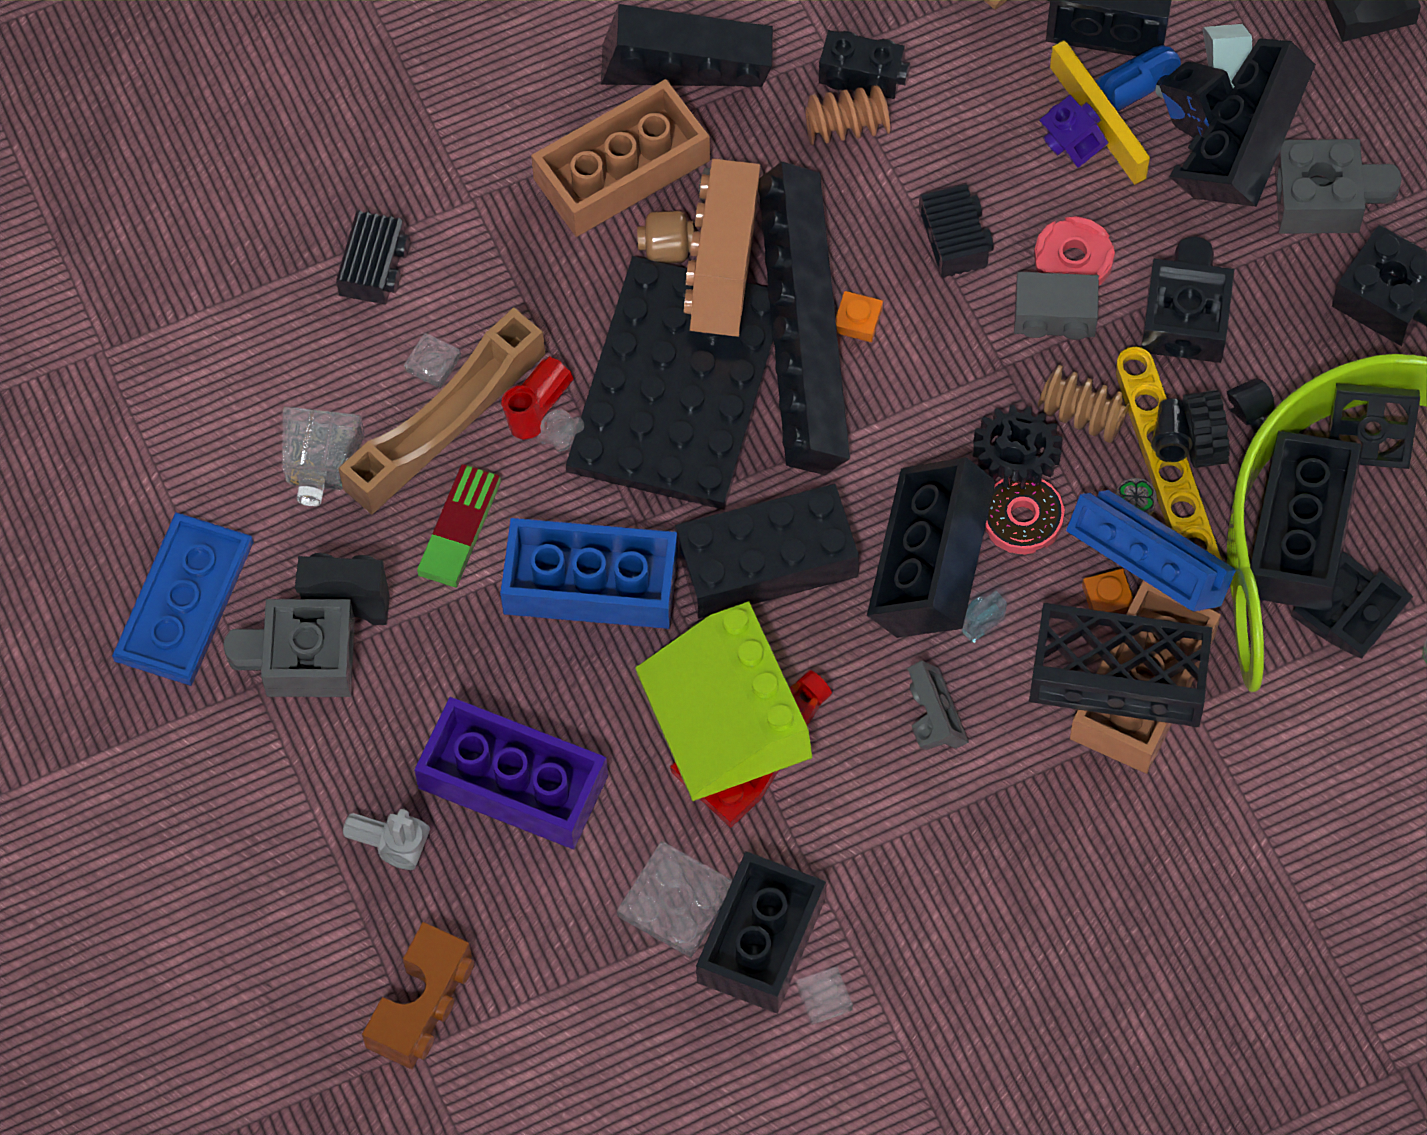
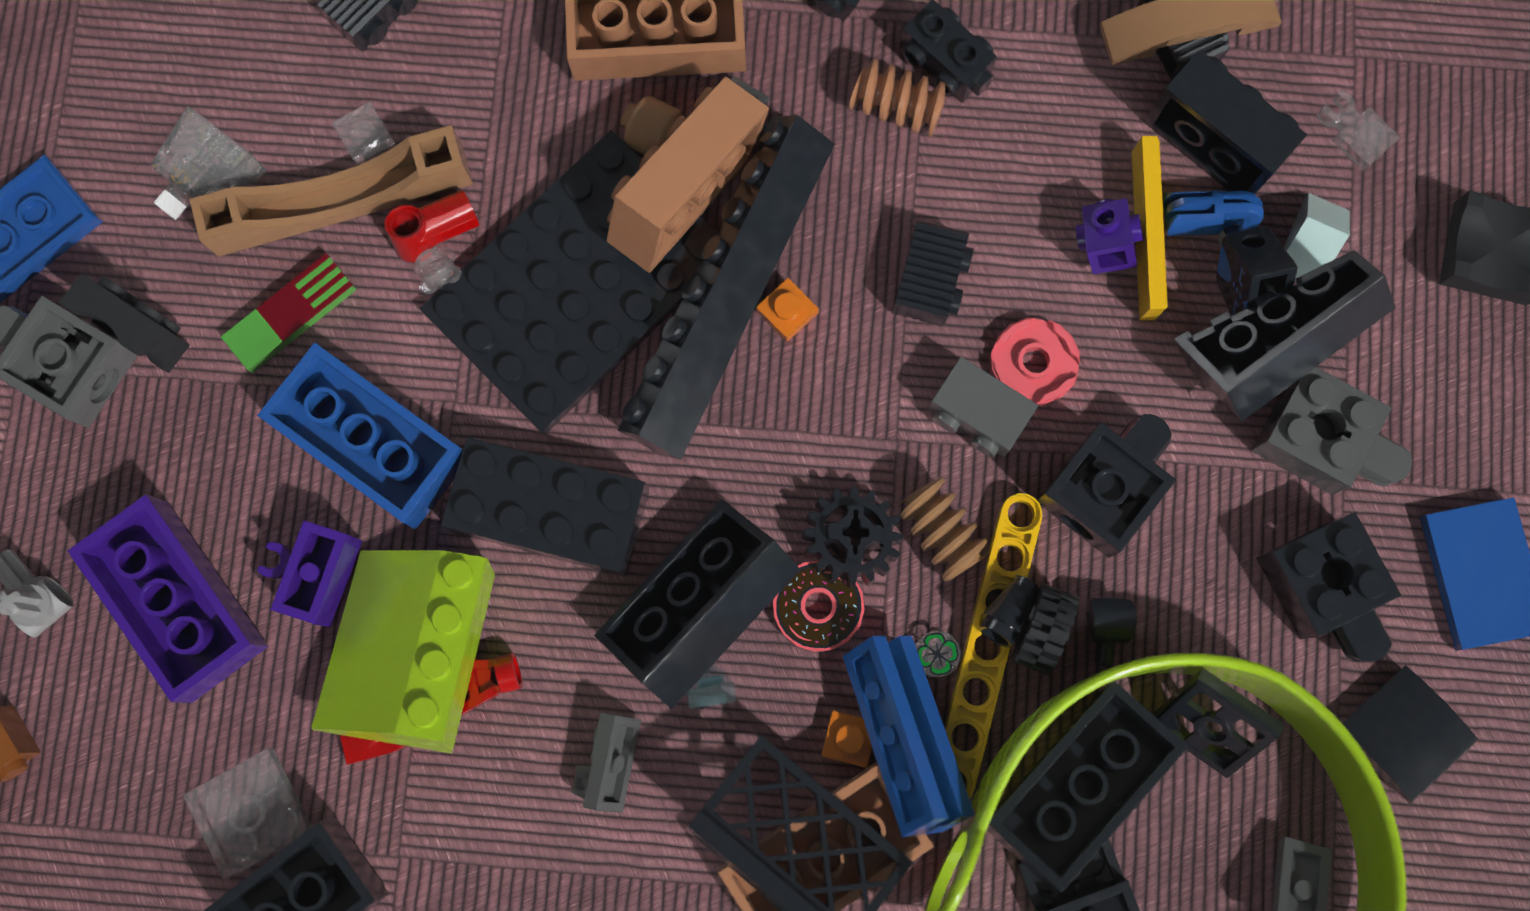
camera: 30 degrees right, 15 degrees up
none -> dark purple brick [257,521,362,628]

